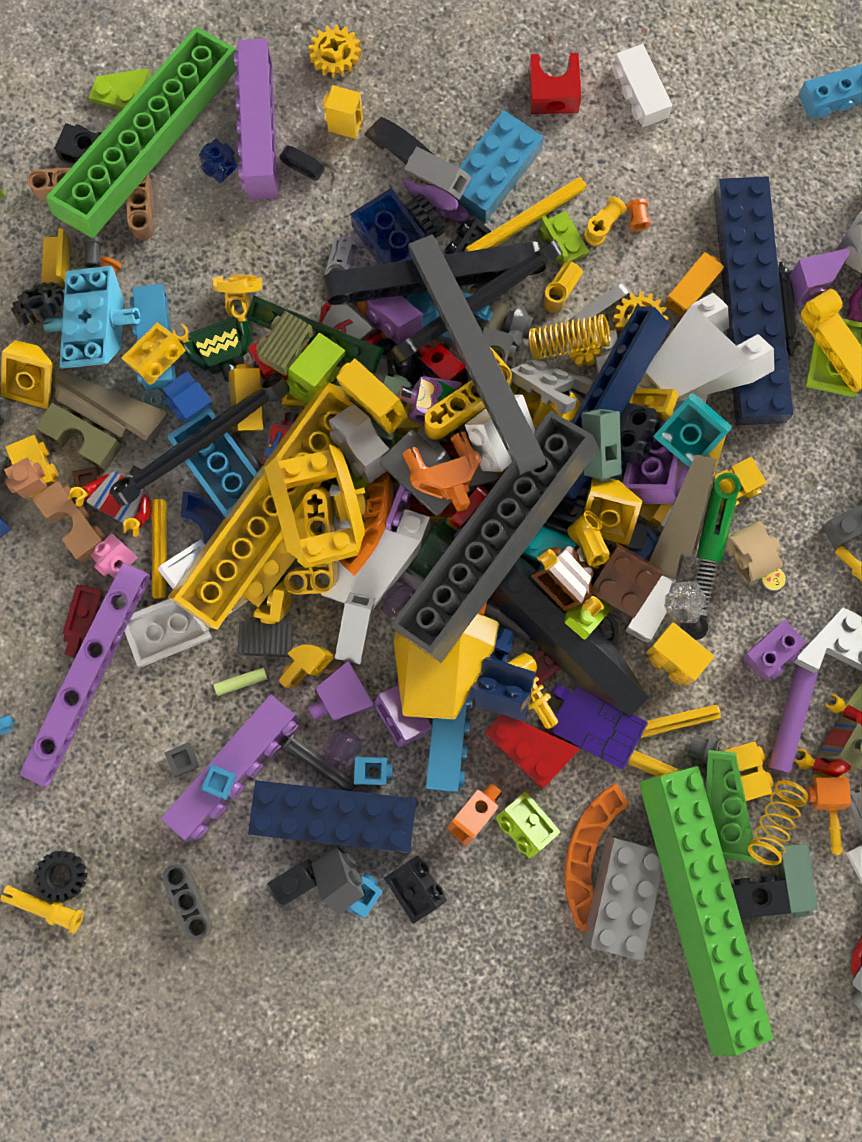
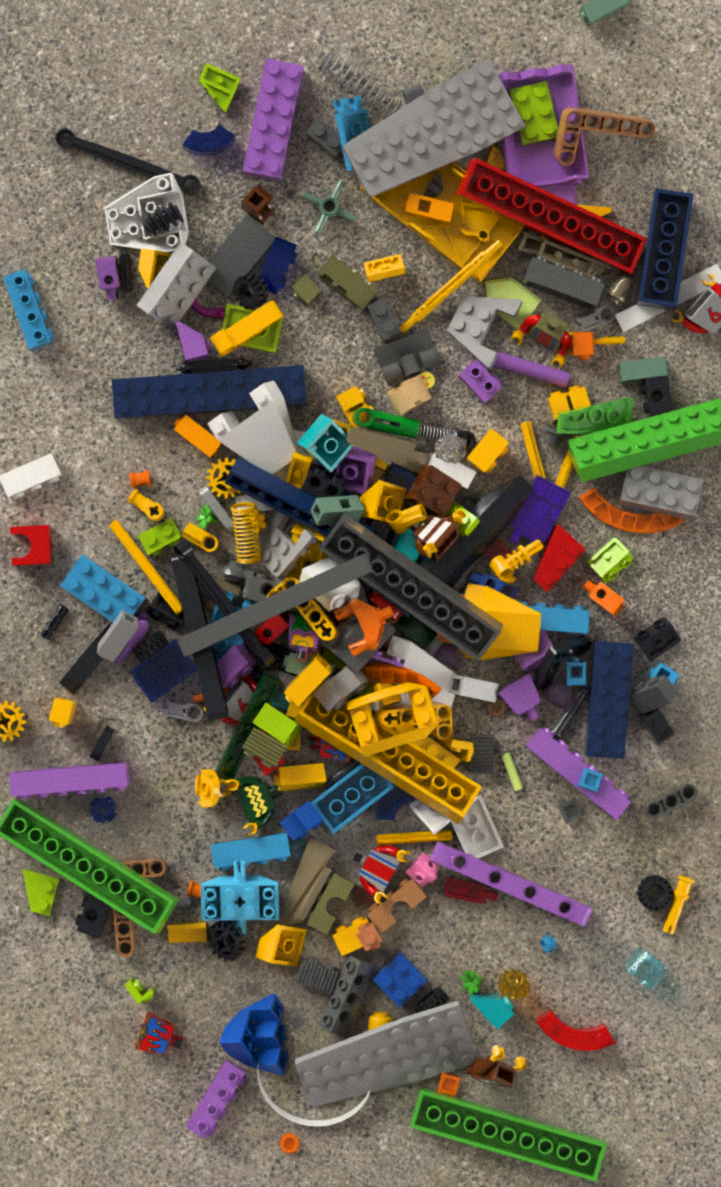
camera: 95 degrees left, 10 degrees up
black piece [109,373,290,506] -> none
yellow bracket [121,322,185,385] -> none
yellow brick [278,645,335,689] -> none
dark blue bracket [469,657,535,721] -> none
yellow piece [747,780,808,865] -> none
none -> black axle [41,605,69,639]
none -> bright green plant [196,504,218,529]
none -> dark grey panel [374,329,440,383]
none -> black beam [533,635,592,691]

